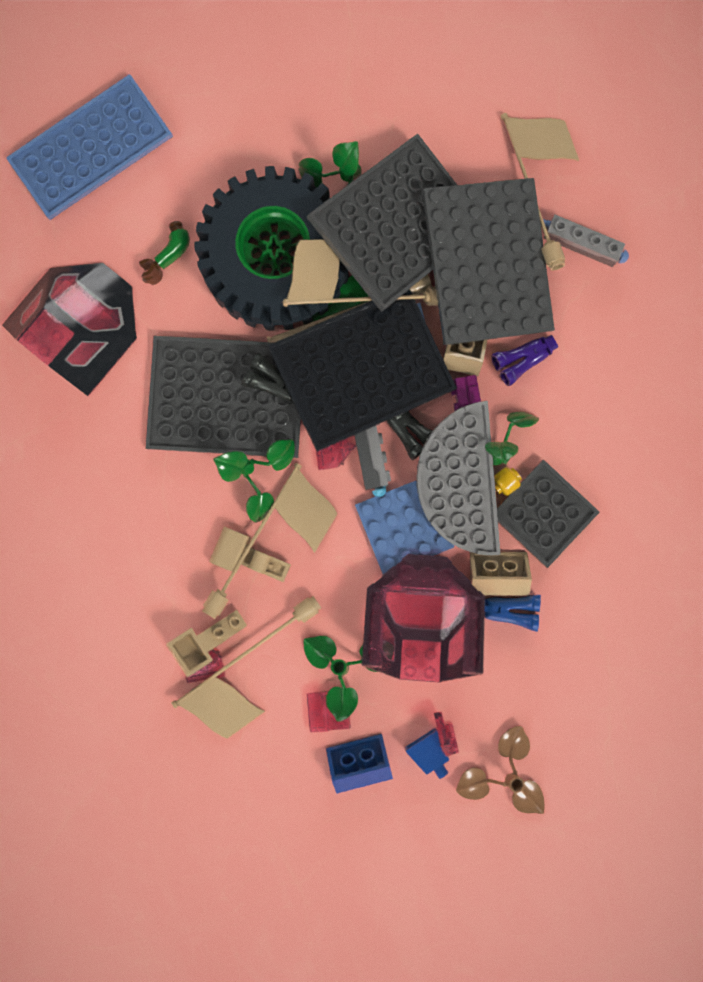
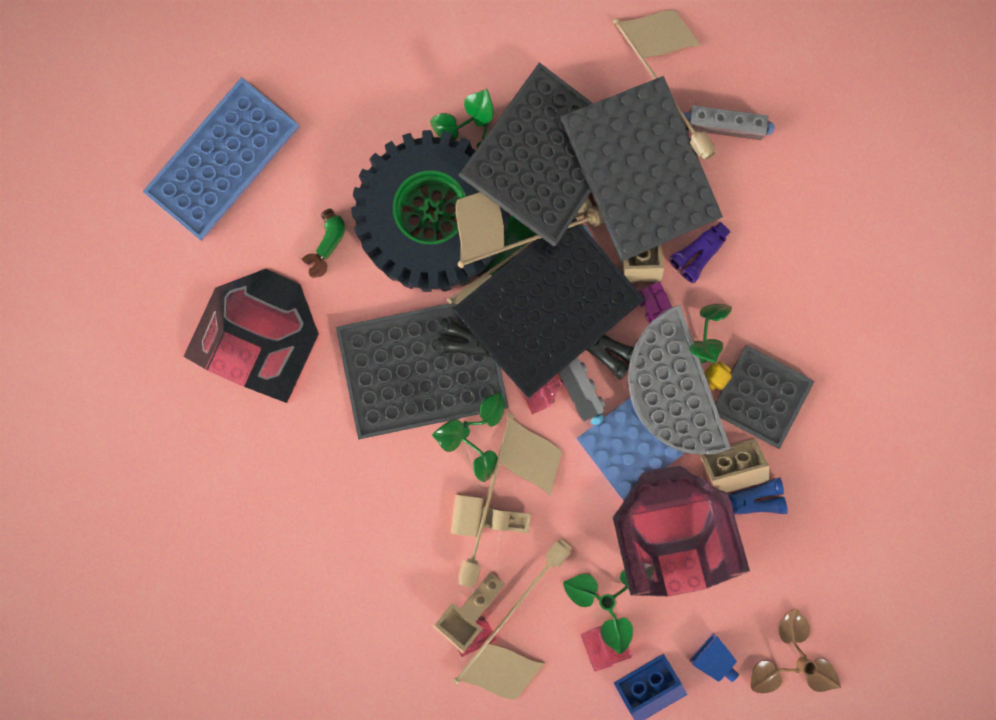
camera: 20 degrees left, 0 degrees up
clear pink slope [434,712,459,756] -> none

